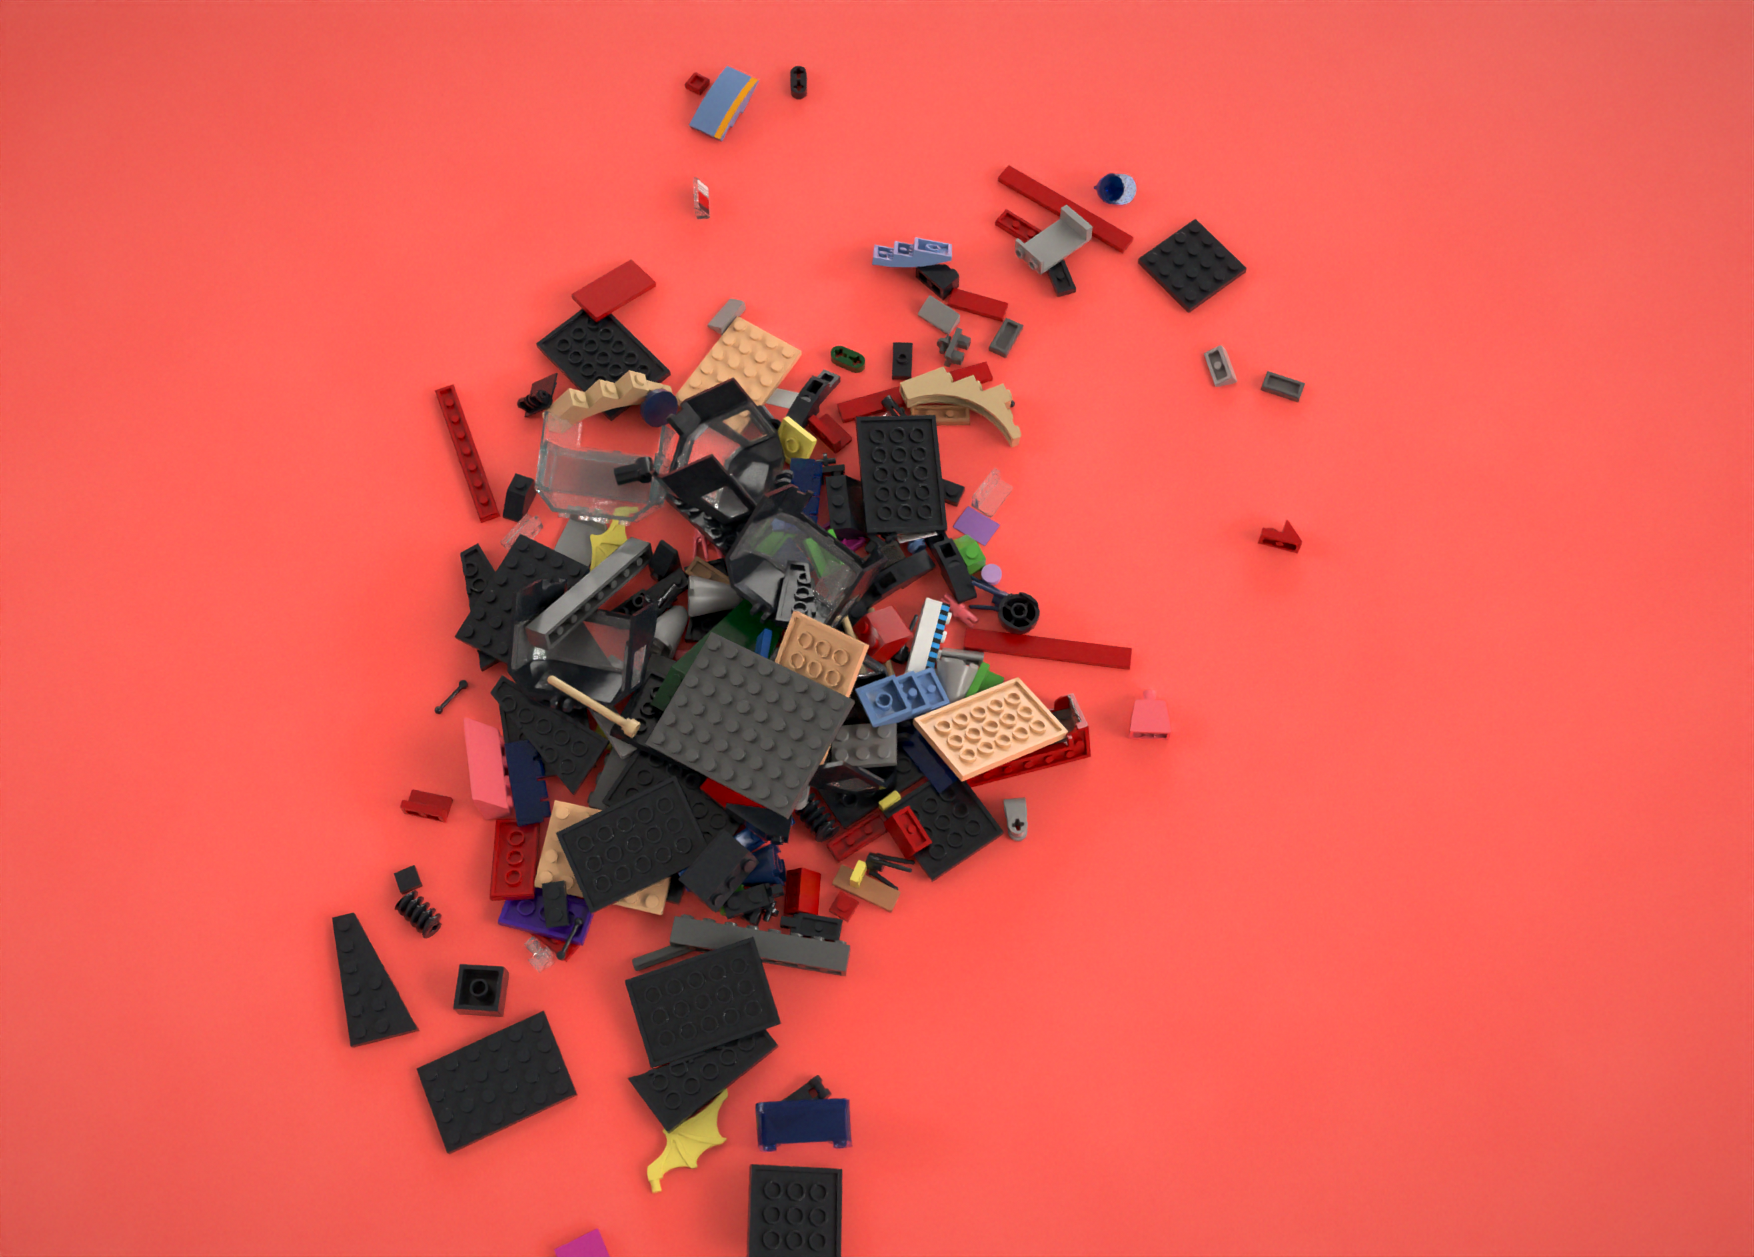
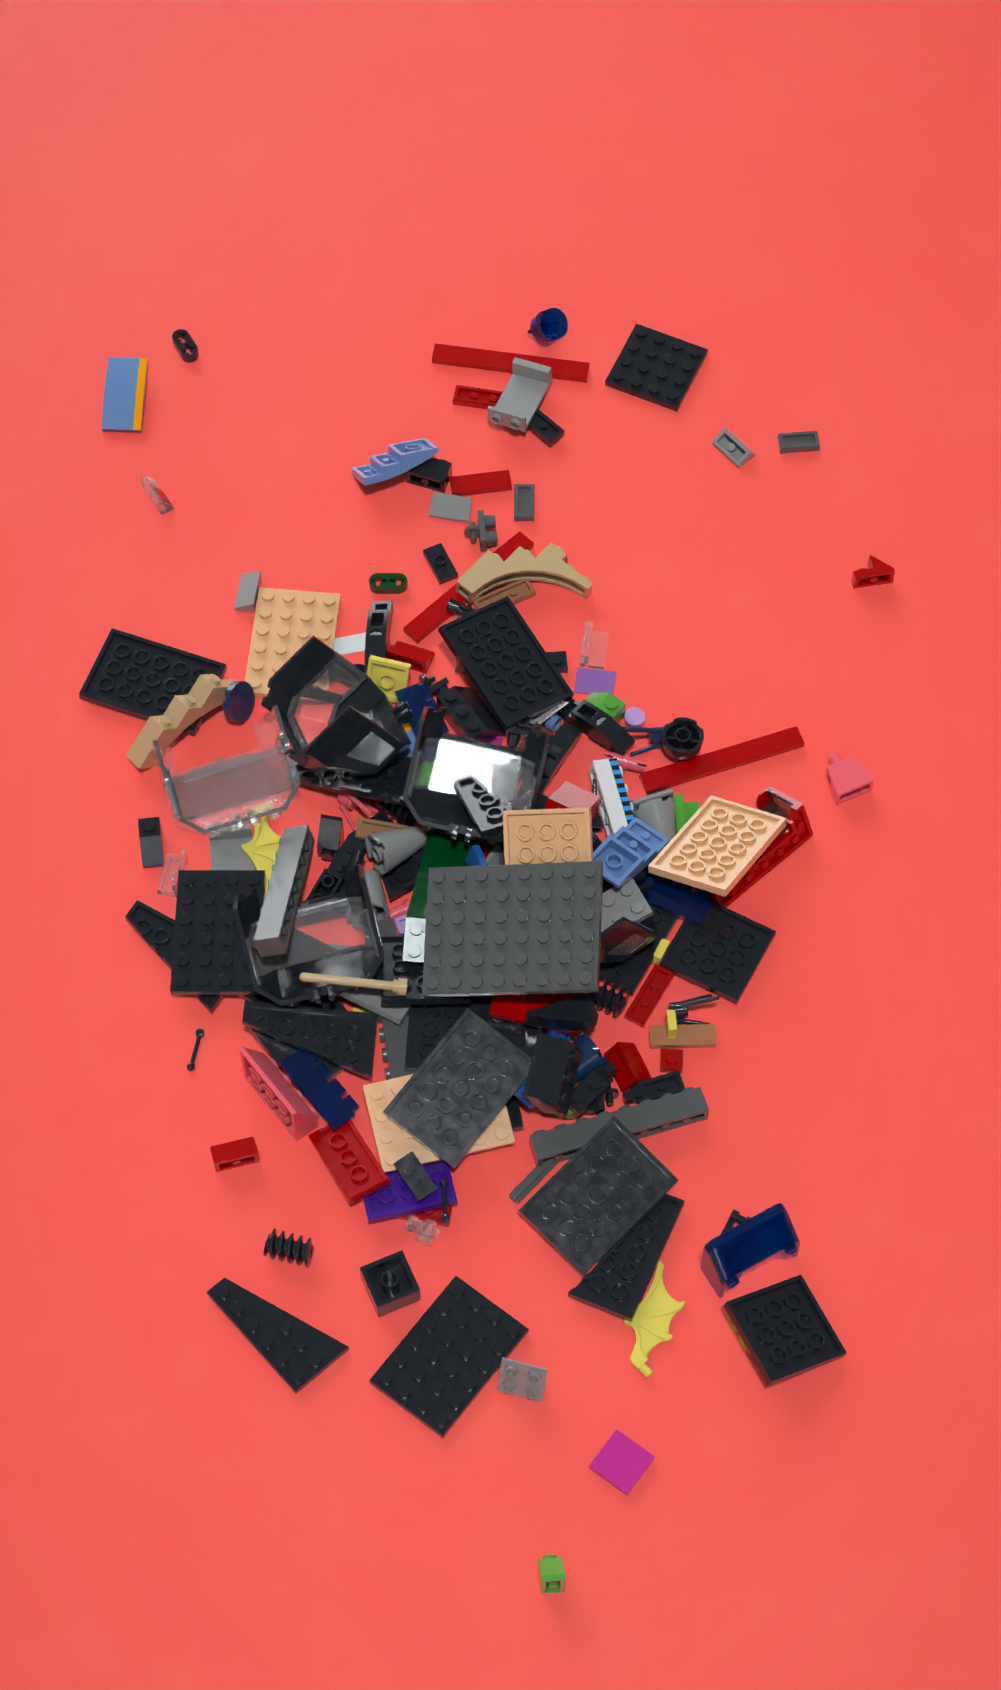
camera: 30 degrees left, 5 degrees down
black tile [394,865,423,895] -> none
red tile [435,384,501,523] -> none
black hinge [517,373,558,418] -> none
red tile [572,259,656,322] -> none
black piece [614,456,655,486] -> none
red tile [685,72,710,95] -> none
red panel [884,806,932,859] -> none
light grey piece [1003,797,1028,841] -> none
none -> light grey hinge [497,1357,548,1402]

